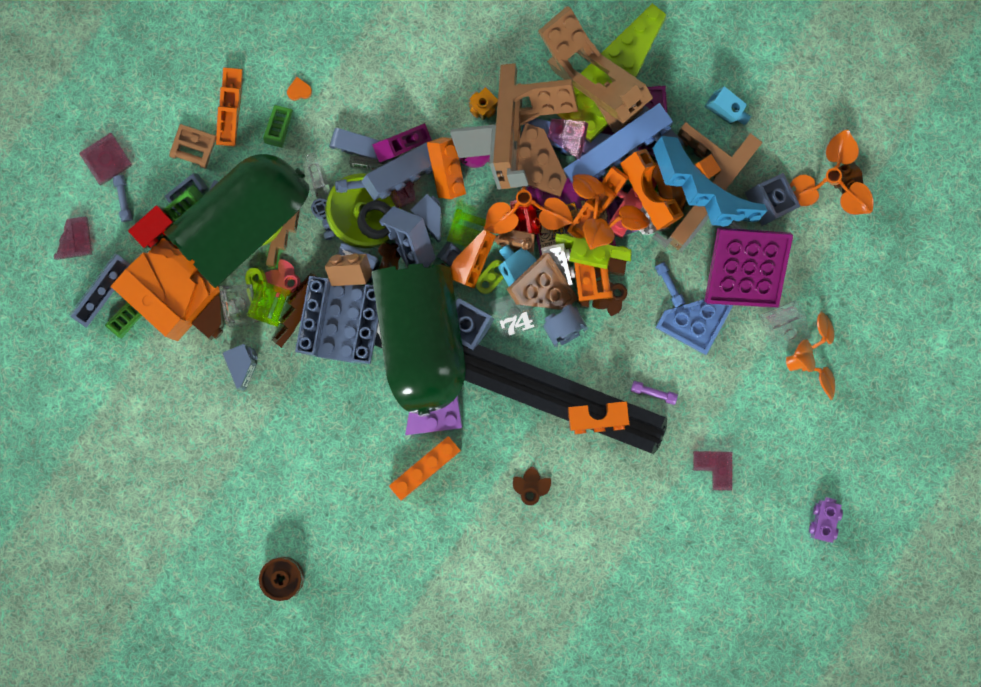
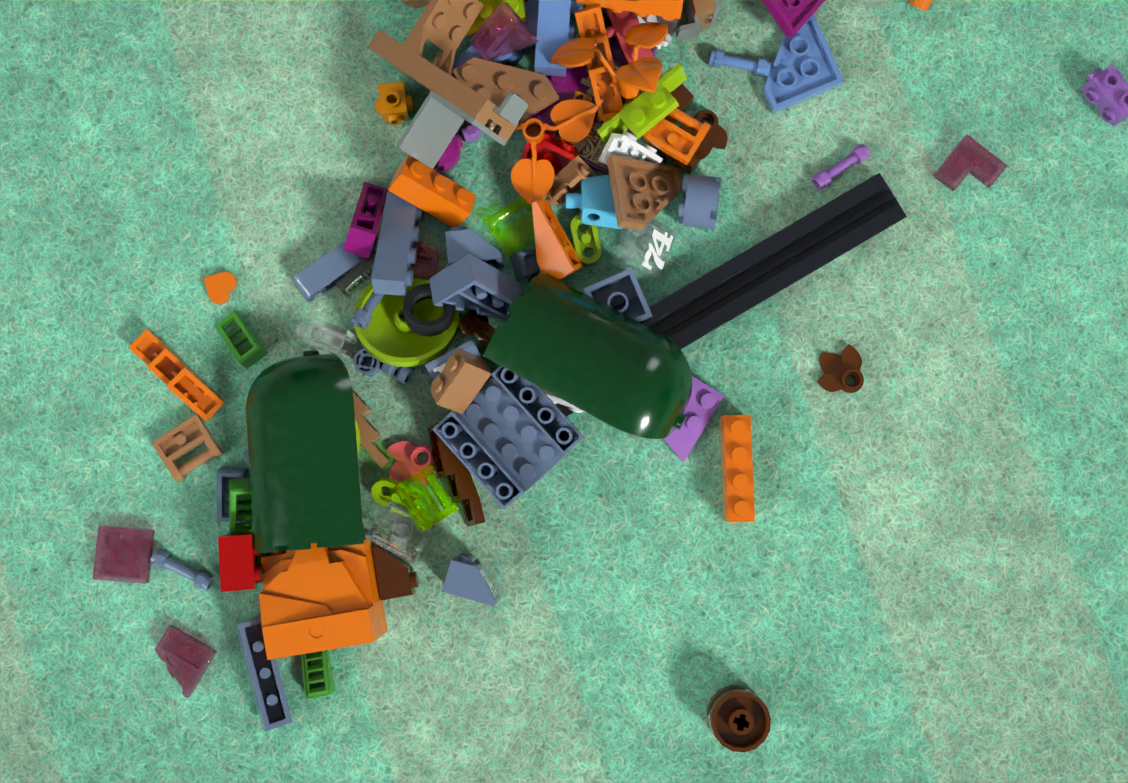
camera: 55 degrees left, 0 degrees up
orange arch [568,401,629,434] -> none

